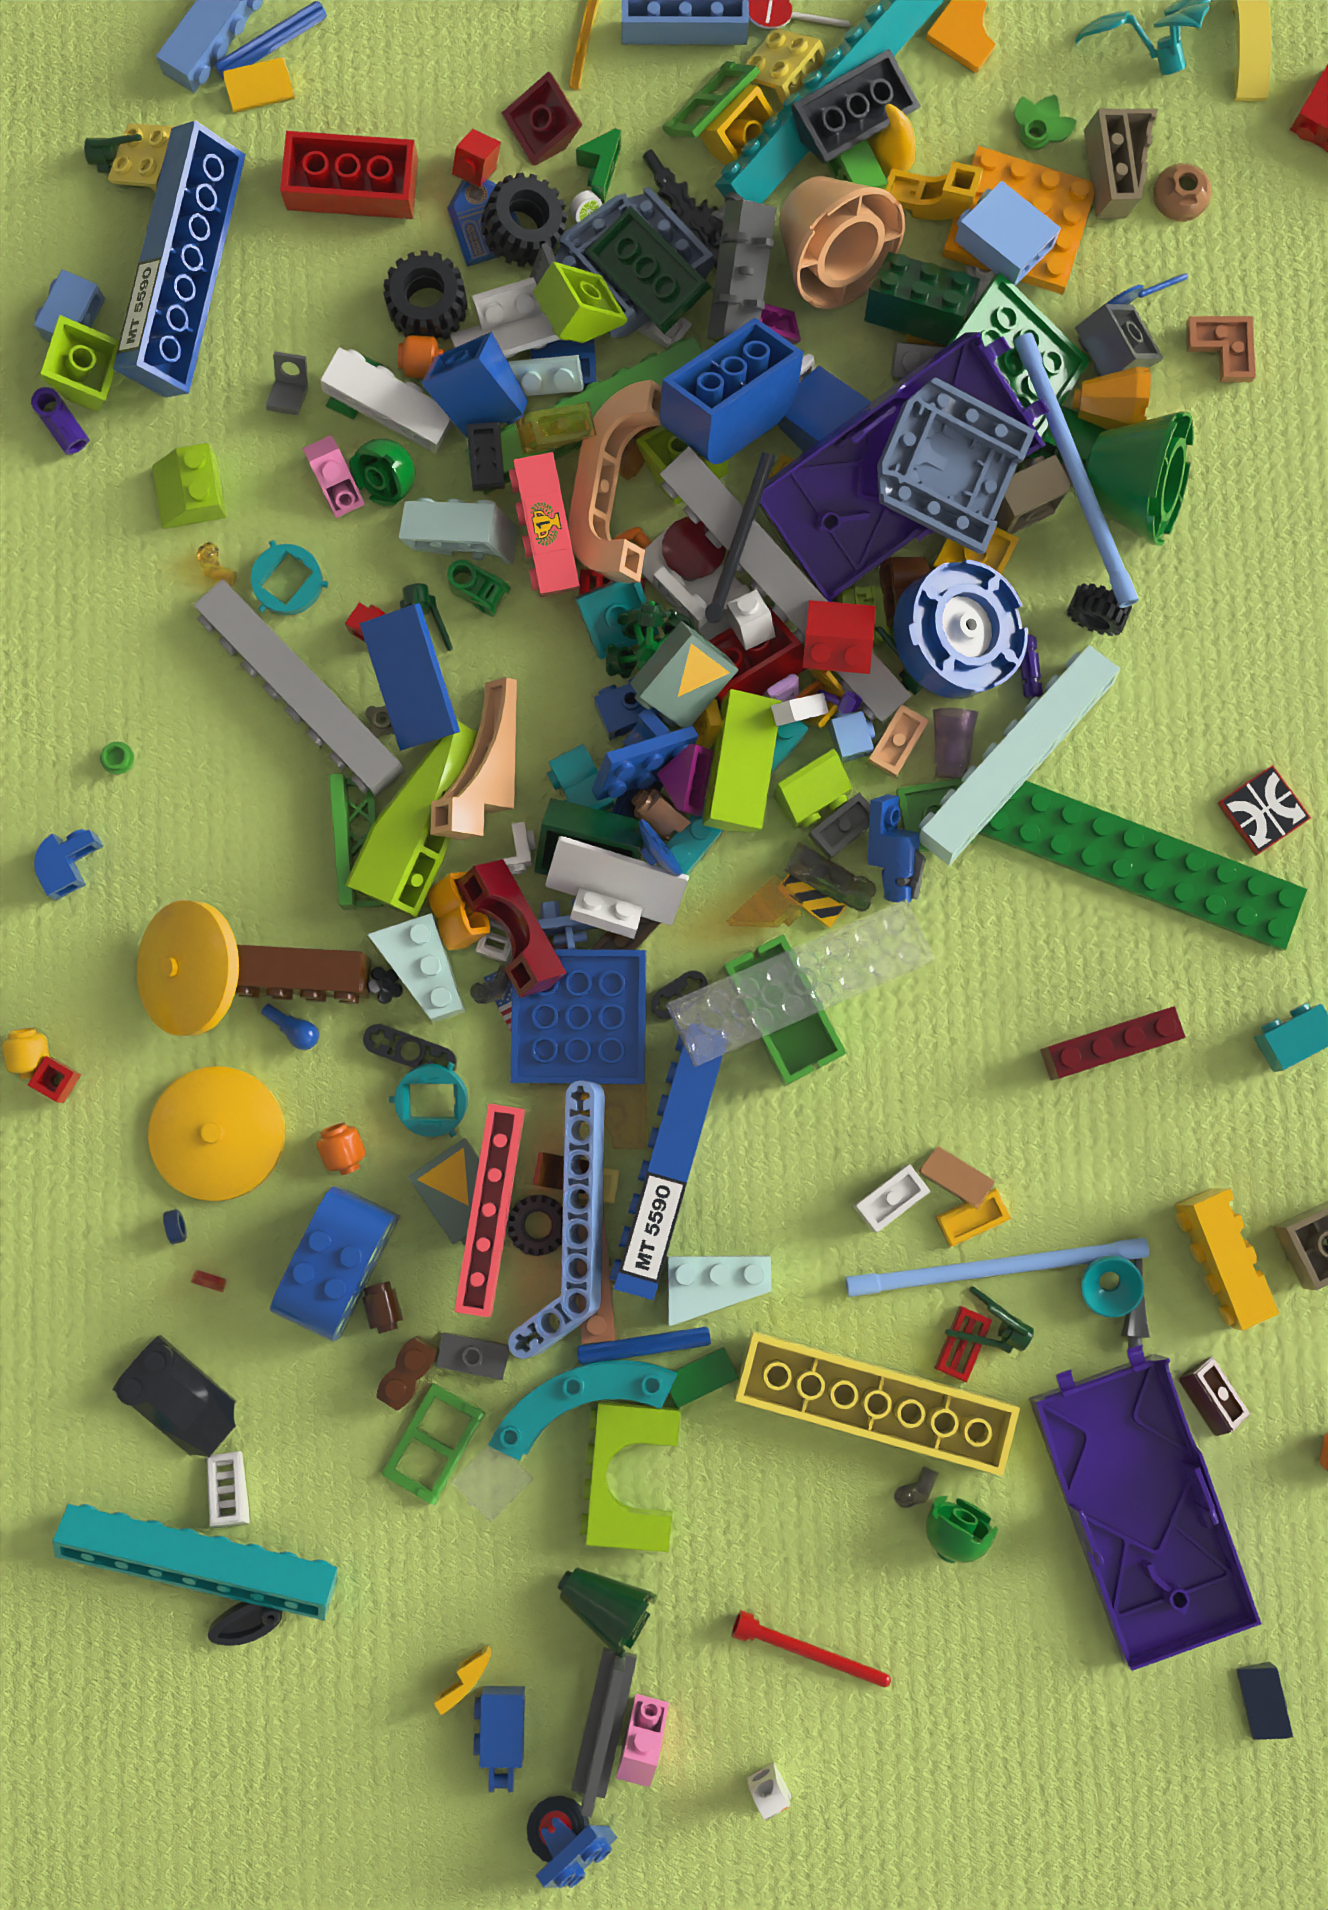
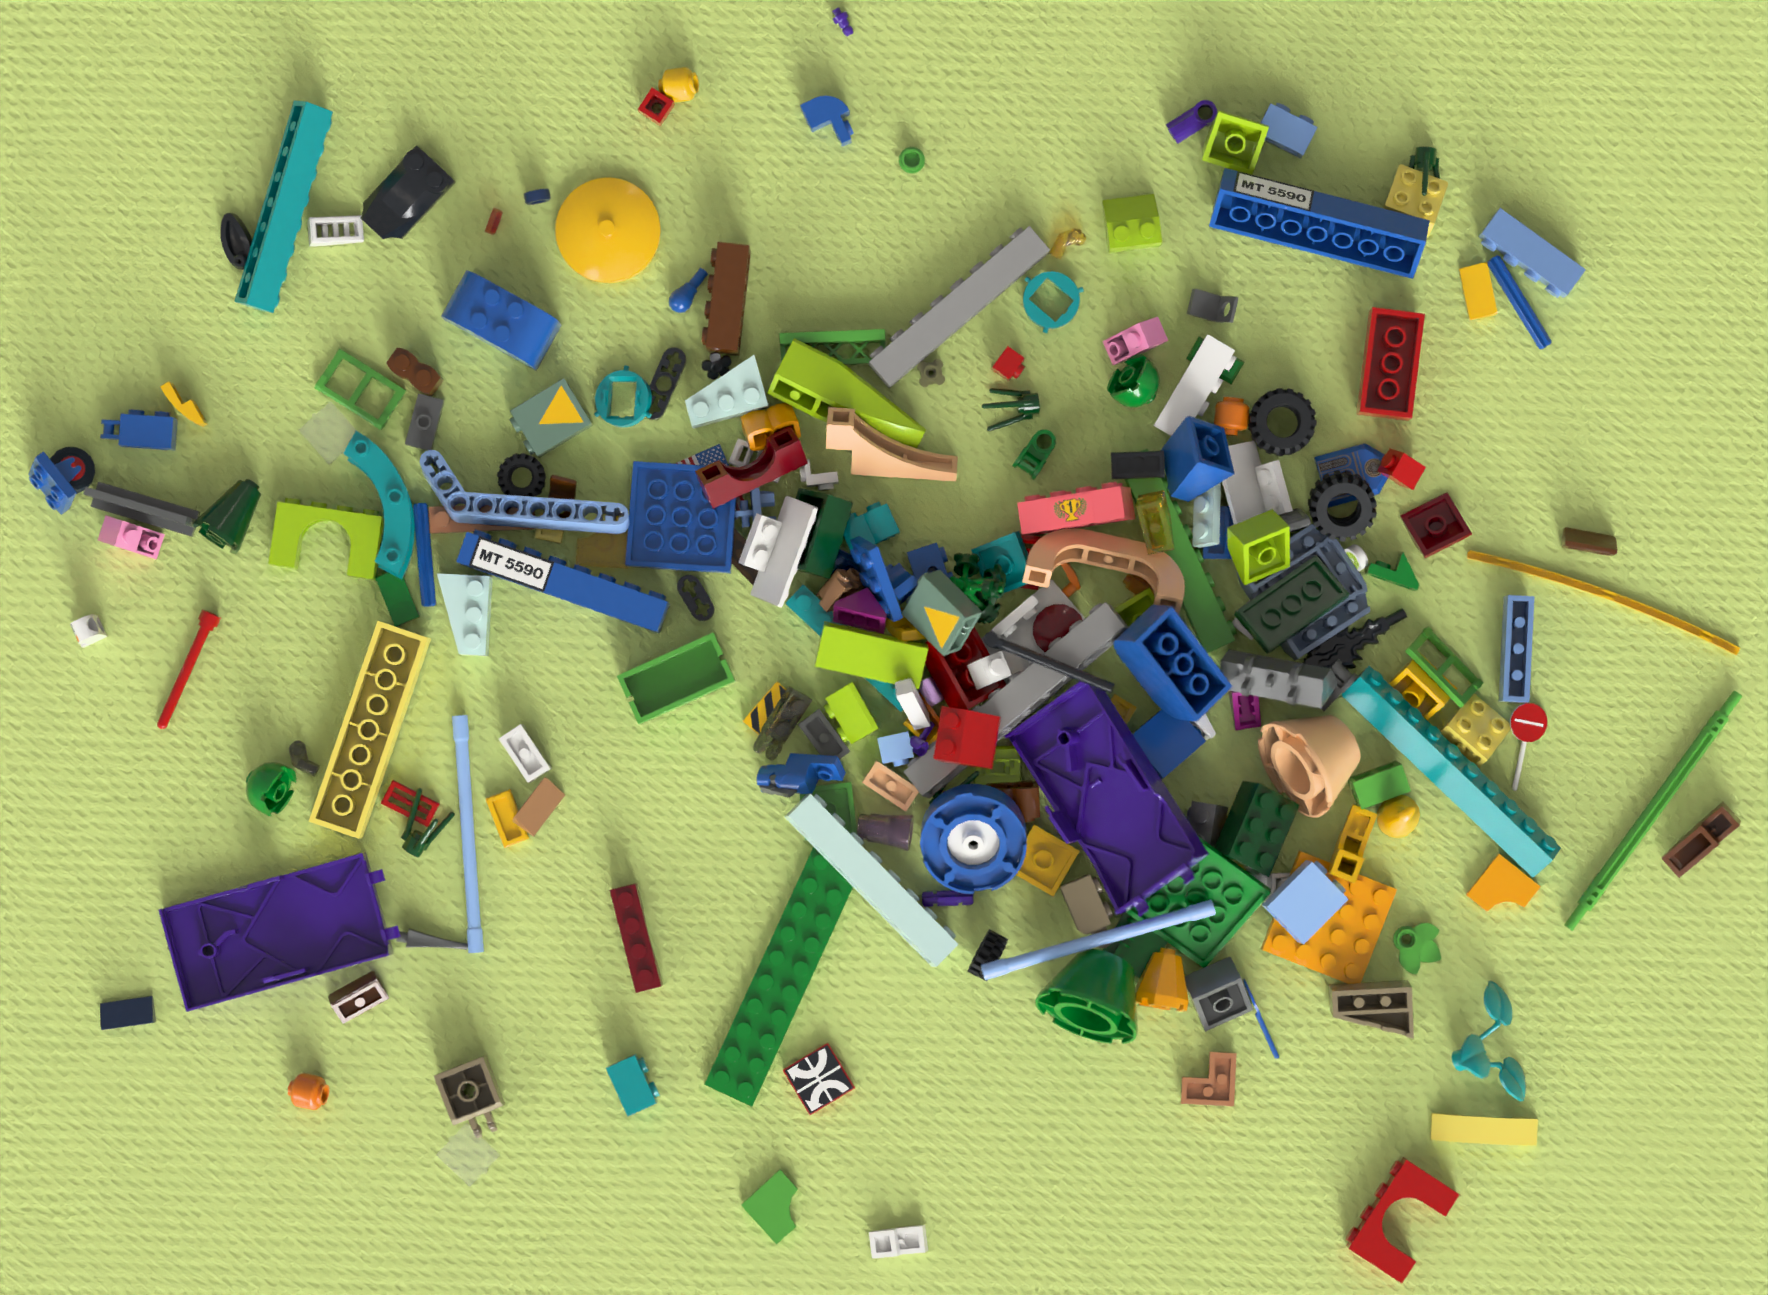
camera: 105 degrees right, 5 degrees up
yellow dish [137,900,239,1036] -> none
orange head [316,1122,366,1175] -> none
blue tile [360,603,460,751] -> none
reddish brown brick [362,1281,403,1334] -> none
light aqua wedge [399,498,519,565] -> none
coral brick [454,1104,525,1317] -> none
clear smoke arm [470,964,511,1004] -> none
blue dish [638,819,683,876] -> none
clear plate [666,899,935,1067] -> none
clear yellow slope [726,874,804,928] -> none
black slope [791,49,921,164] -> none
sand blue wedge [877,377,1036,554] -> none
teal piece [1081,1255,1144,1318] -> none
medium nougat piece [1153,163,1212,222] -> none
yellow wedge [1175,1188,1279,1331] -> none

